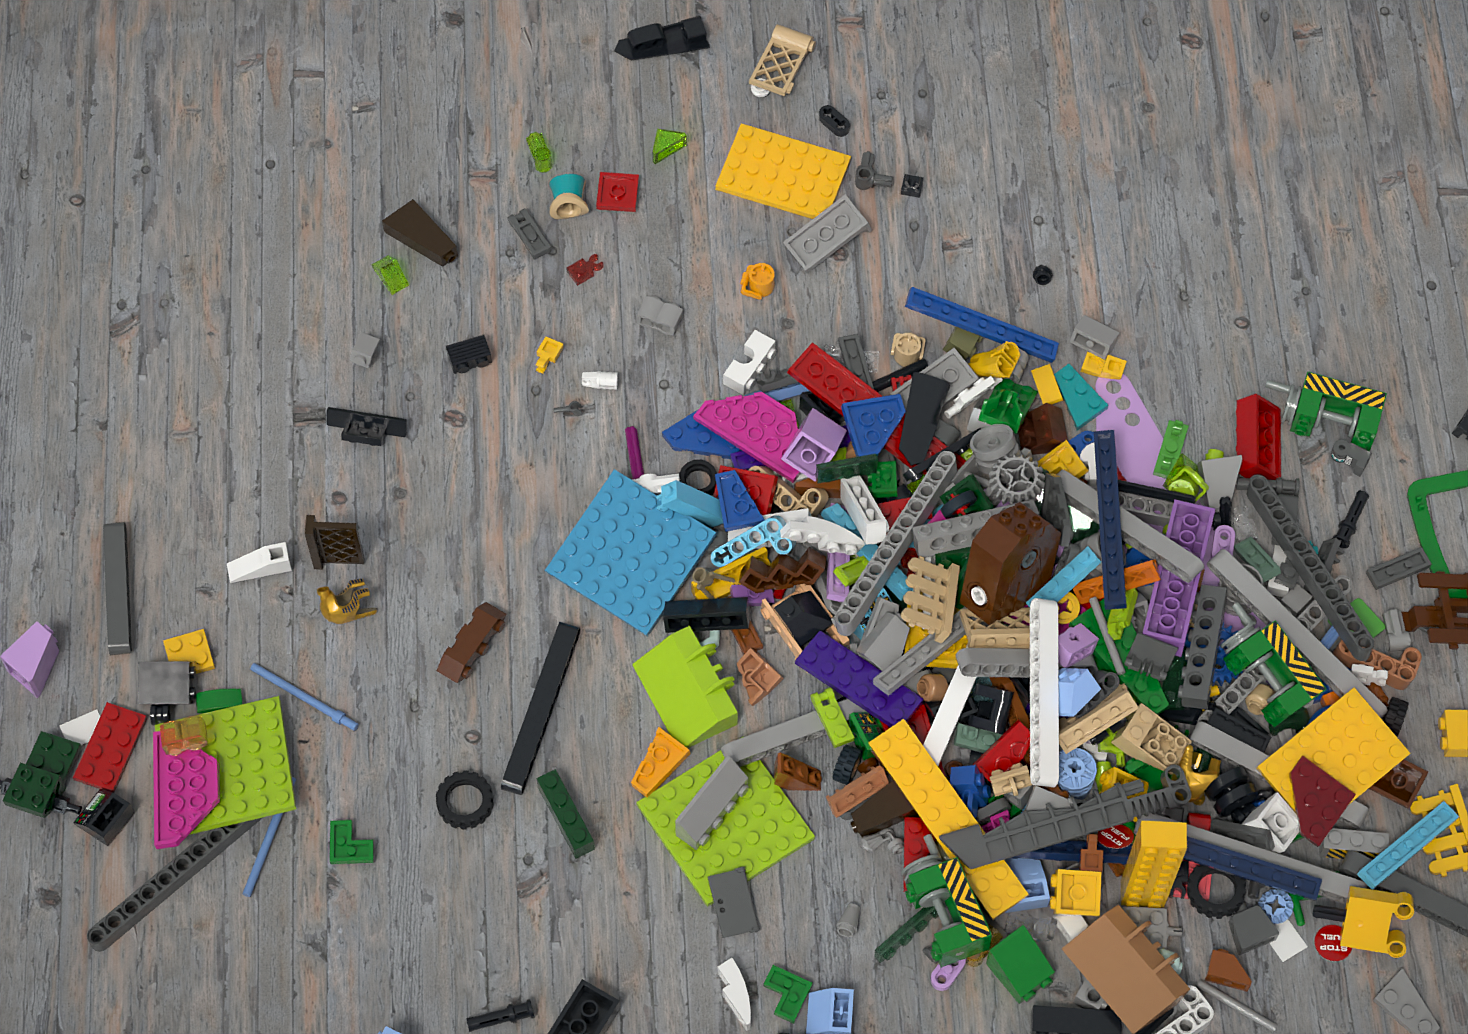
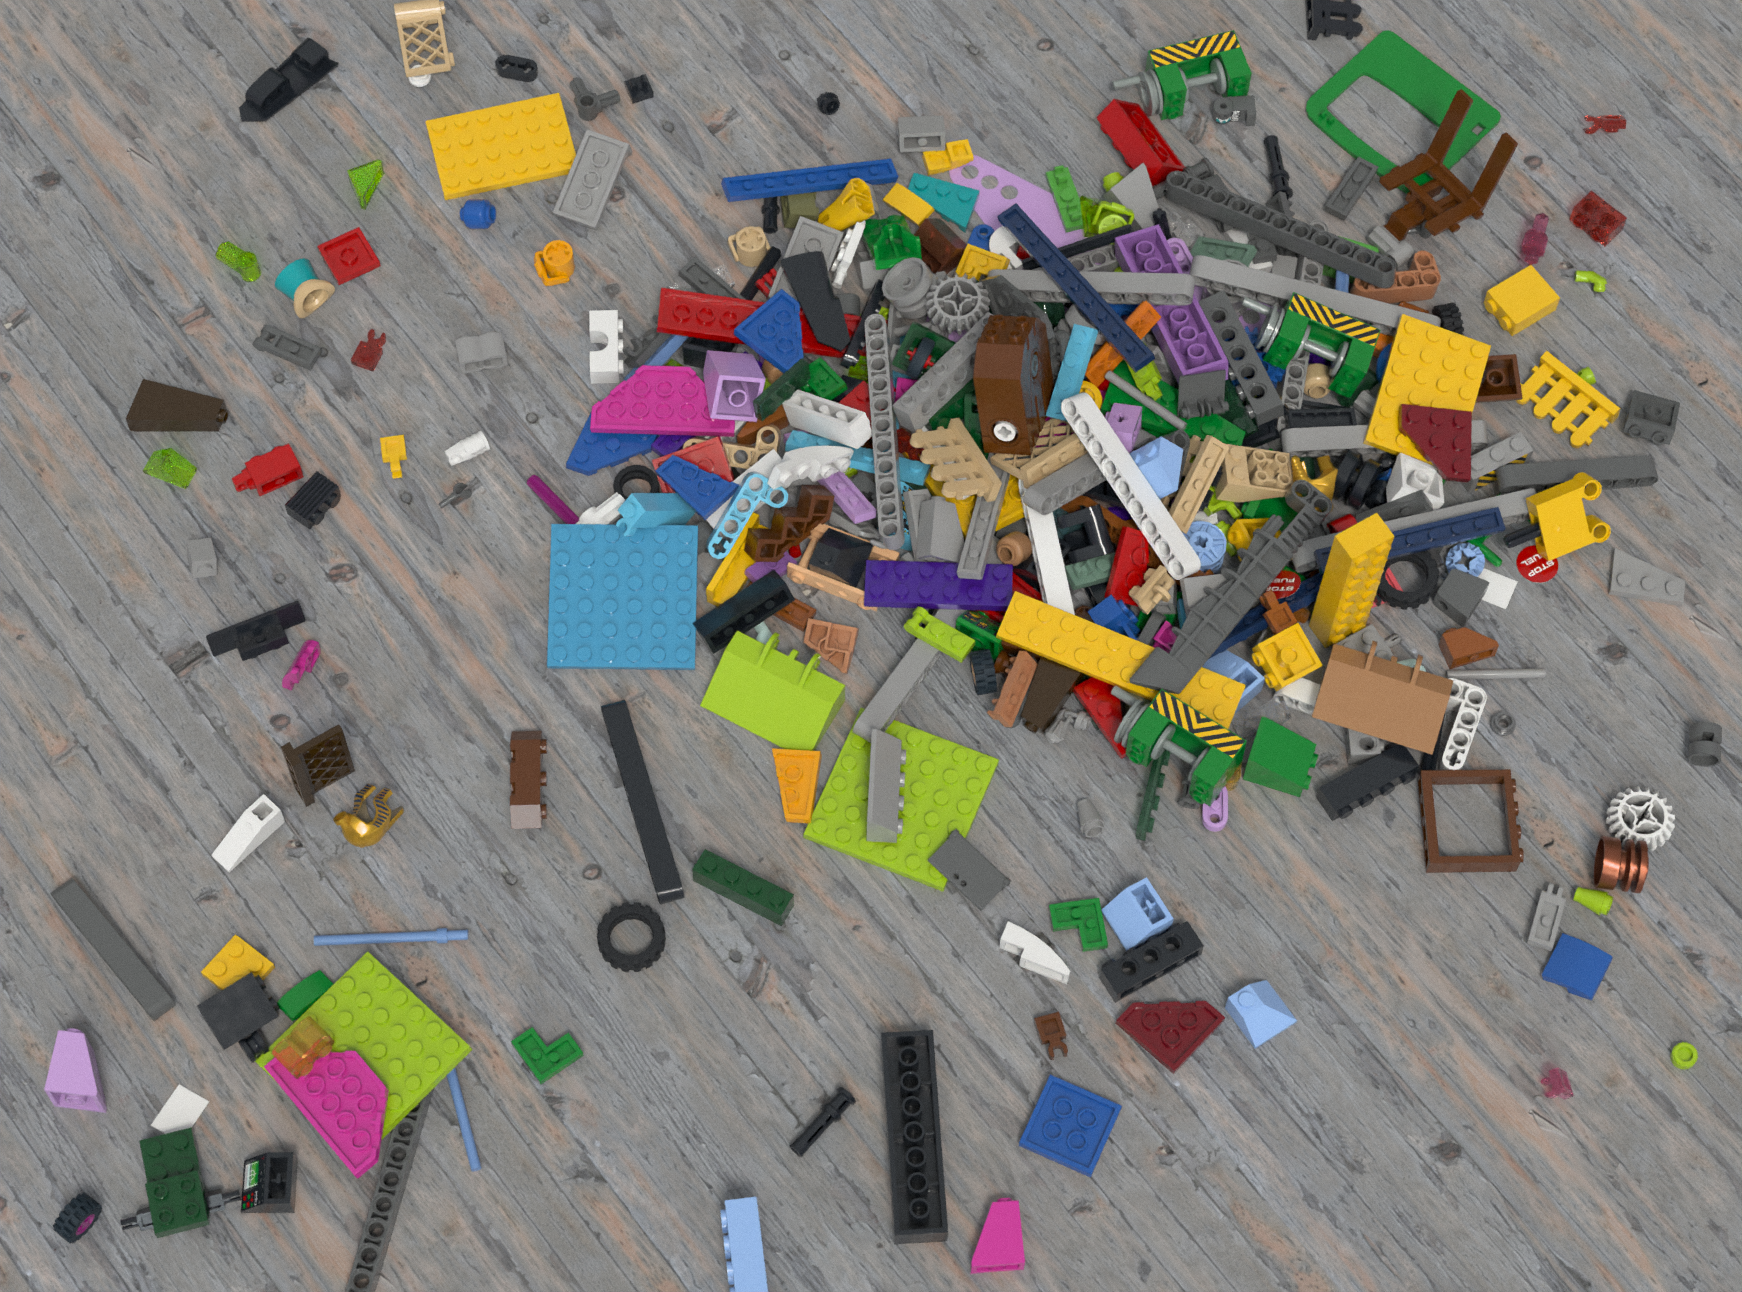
camera: 35 degrees left, 0 degrees up
red plate [73,702,147,793] -> none
dark tan plant [692,567,735,599] -> none
dark orange slope [774,752,822,791] -> none
lime tile [833,555,869,587] -> none
white plate [1351,664,1388,686] -> none
medium azure plate [1357,801,1459,890] -> none
none -> red hinge [232,443,303,497]
none -> dark pink slope [282,640,321,691]
none -> blue head [460,199,496,229]
none -> black pin [761,196,780,234]

